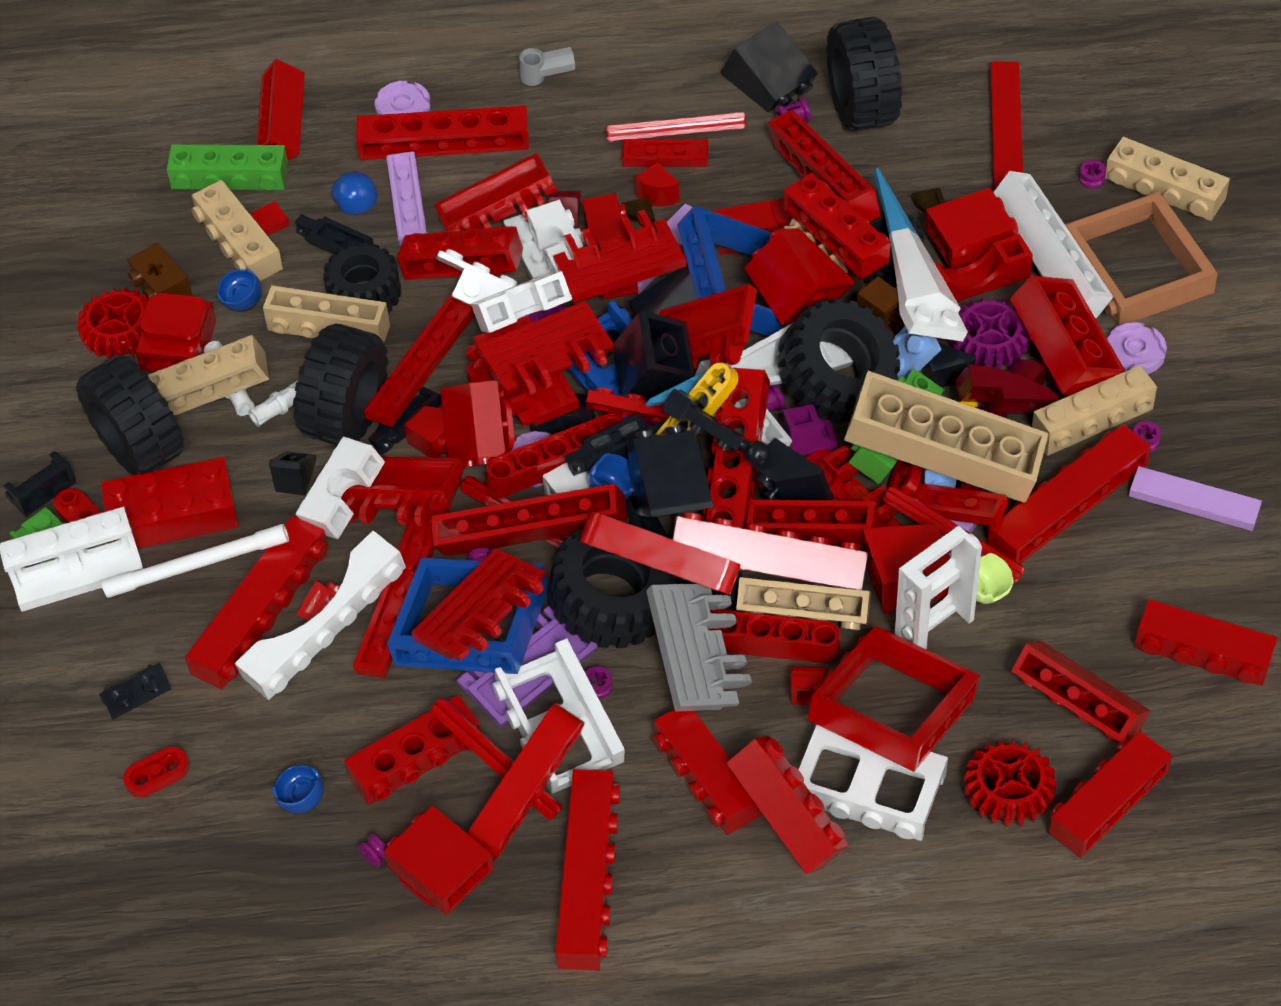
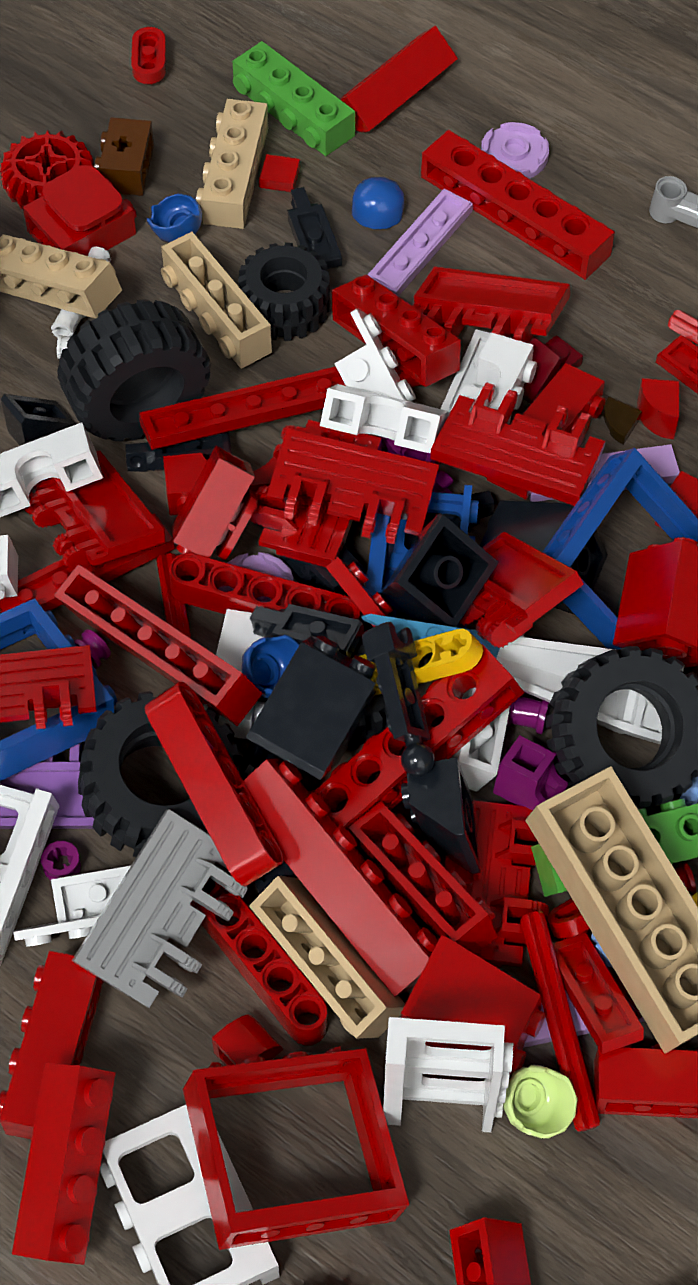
camera: 40 degrees right, 5 degrees up
none -> white bracket [13,865,131,947]
none -> red plate [131,27,166,84]

